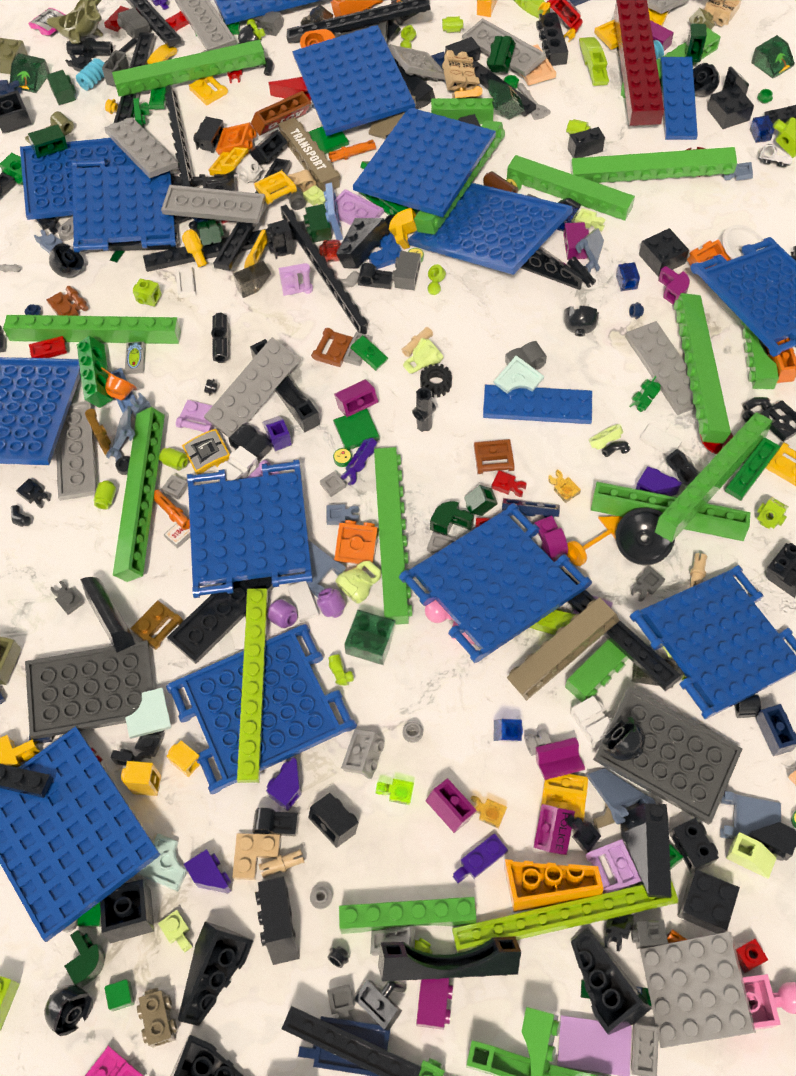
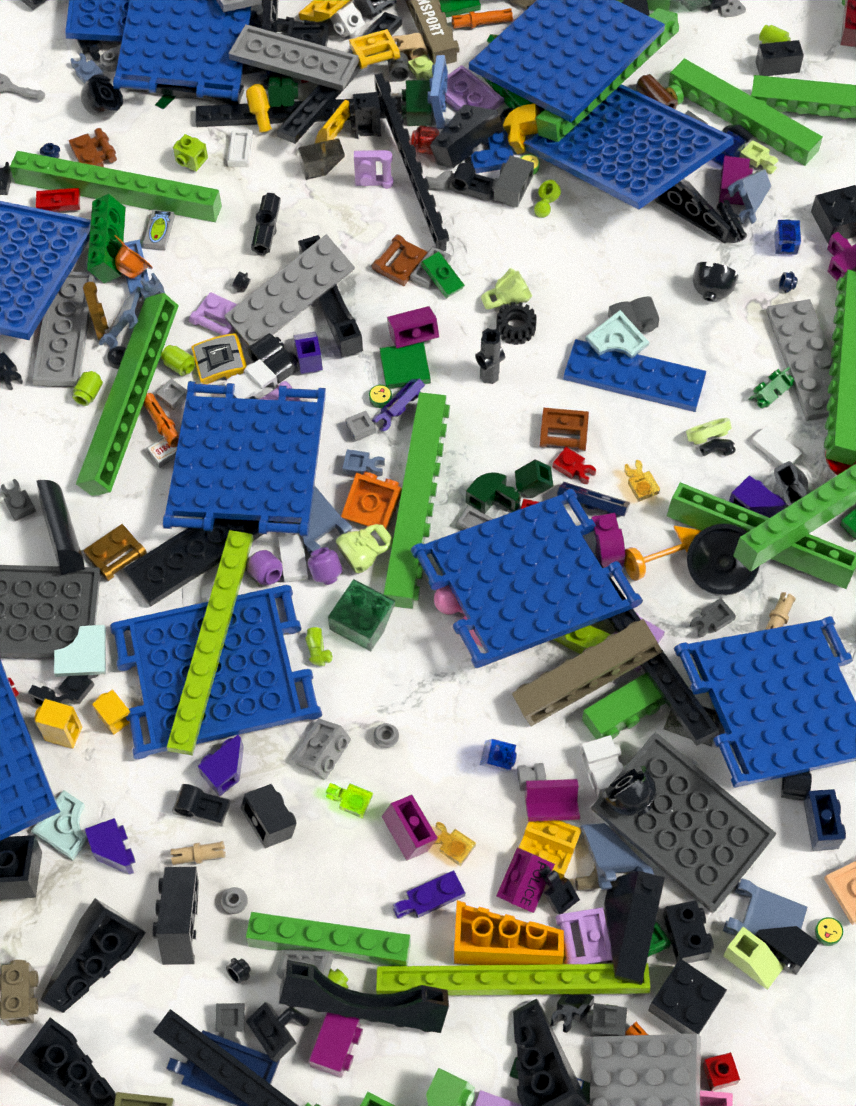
camera: 10 degrees right, 0 degrees up
yellowish green plate [158,910,192,952] -> none
tan plate [232,833,281,880] -> none
tan pin [401,327,433,357] -> none

